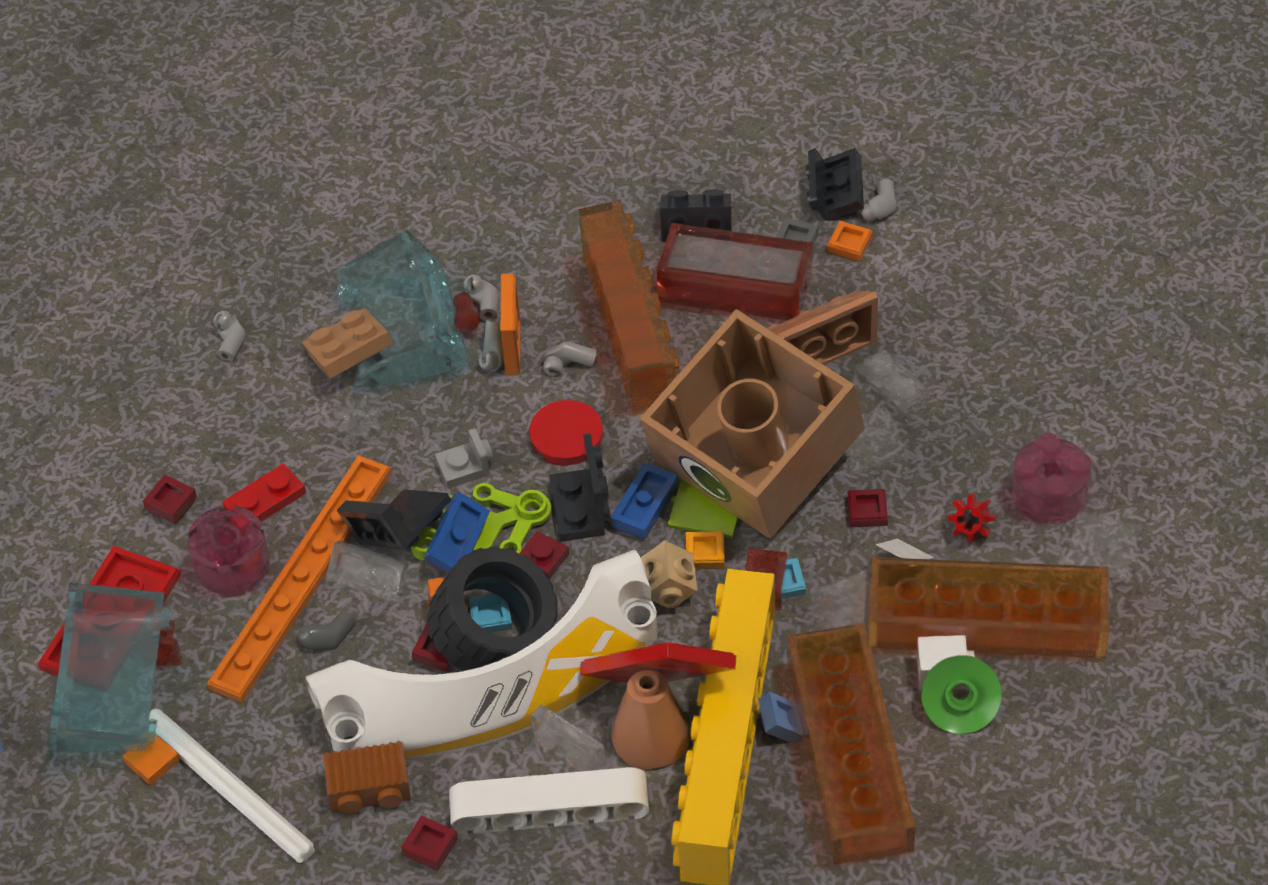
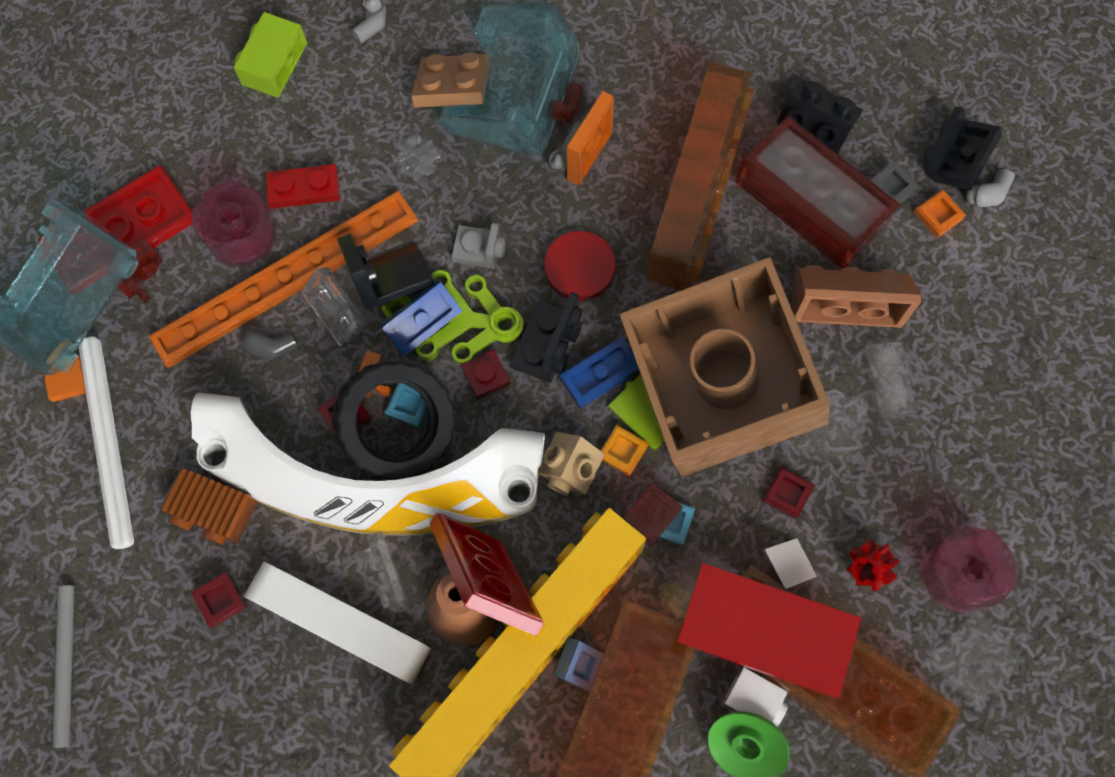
camera: 30 degrees right, 20 degrees up
dark red plate [143,474,197,524] -> none
light grey arm [463,275,499,322] -> none
light grey arm [543,341,597,376] -> none
none -> lime brick [233,12,307,98]
none -> red tile [677,563,861,699]

